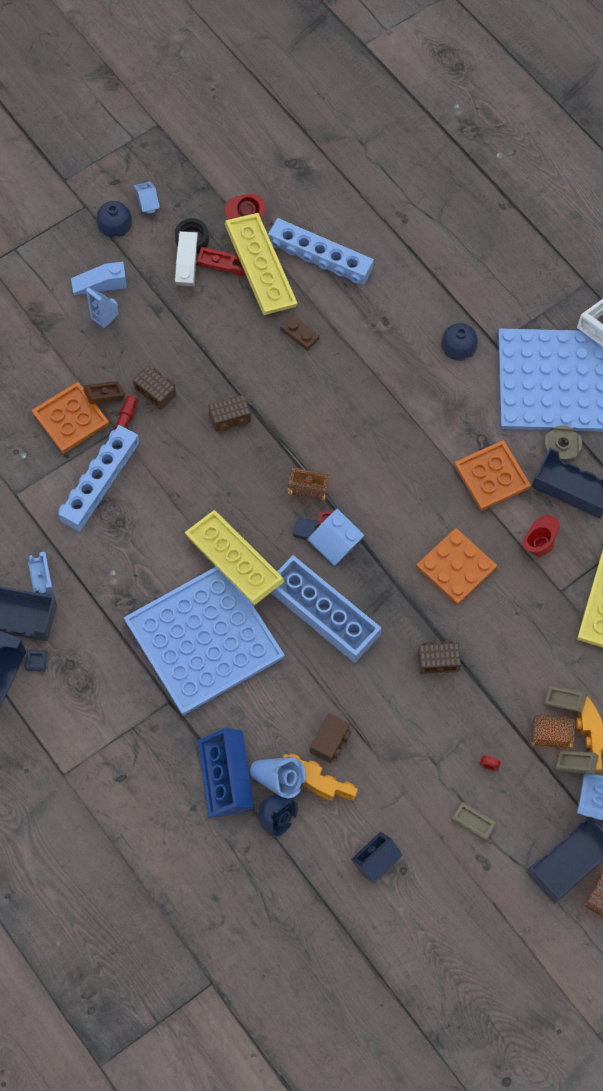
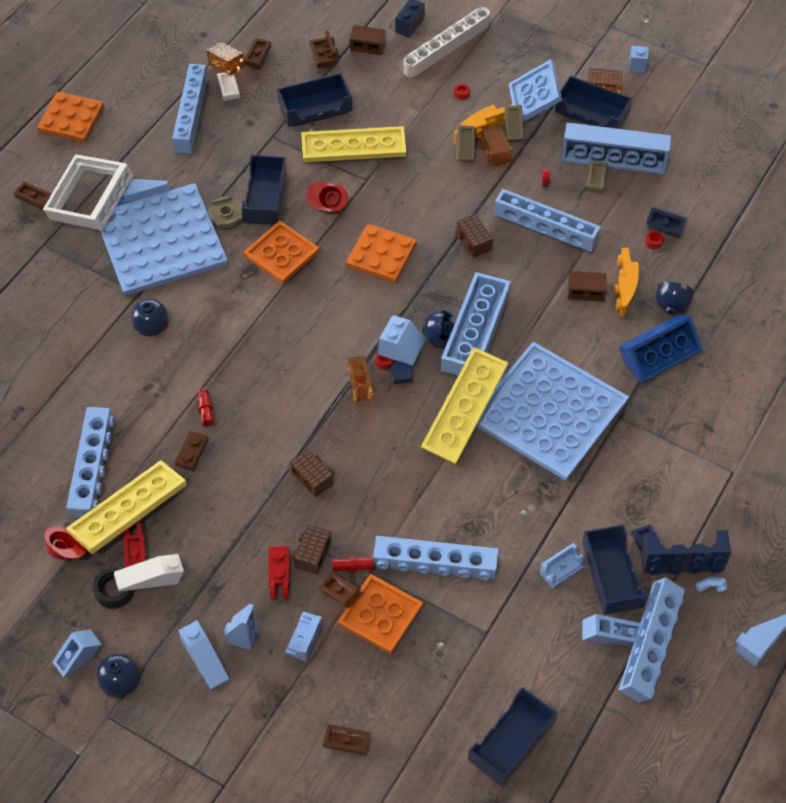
camera: 110 degrees left, 10 degrees down
light blue cone [250,757,305,798] -> none
none -> red pin [197,390,214,427]
none -> red hinge [269,546,290,600]
none -> light blue hinge [285,612,322,662]
none -> dark blue cylinder [422,310,455,347]
none -> light blue brick [494,189,601,252]
none -> light blue brick [561,123,671,174]
none -> red tile [645,232,664,249]

